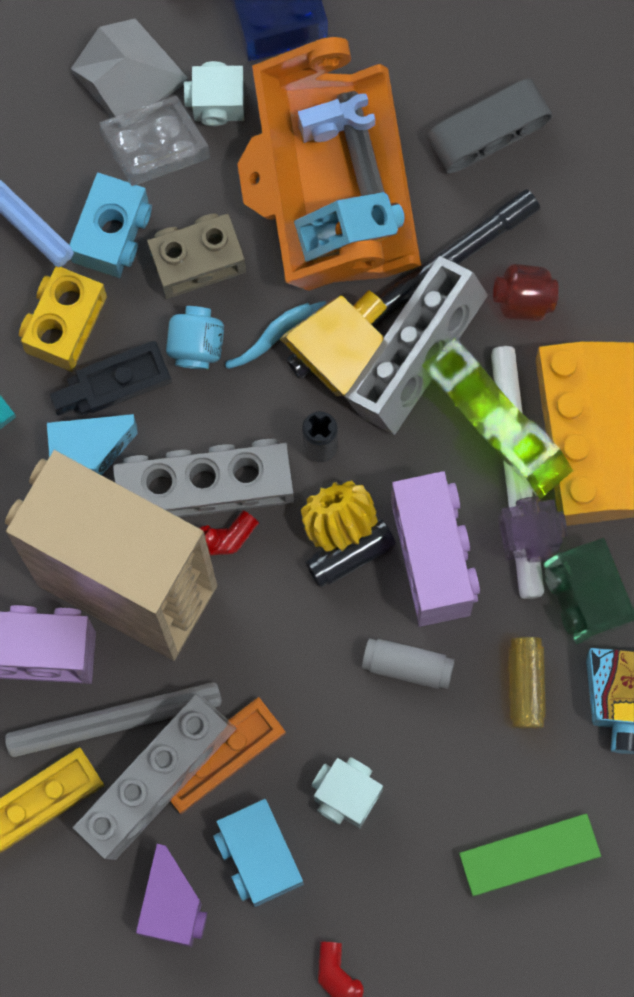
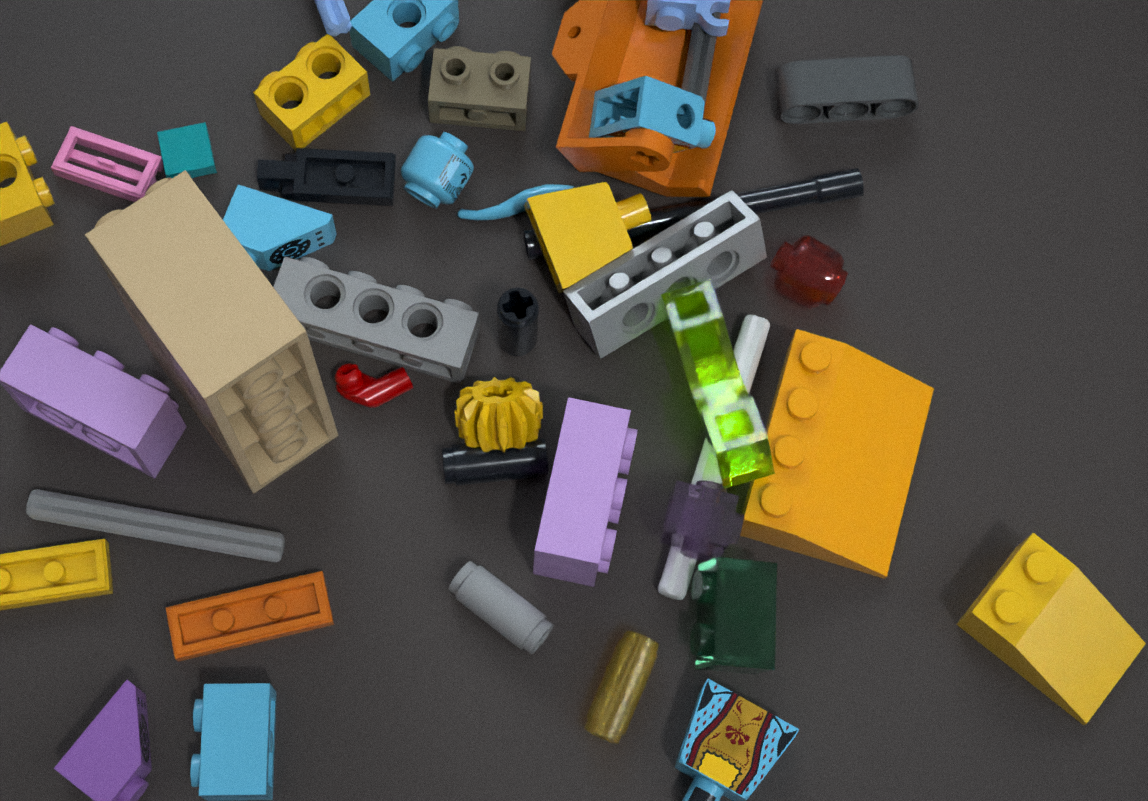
camera: 15 degrees right, 5 degrees down
light grey brick [73,694,237,860] -> none
light aqua brick [311,757,383,829] -> none

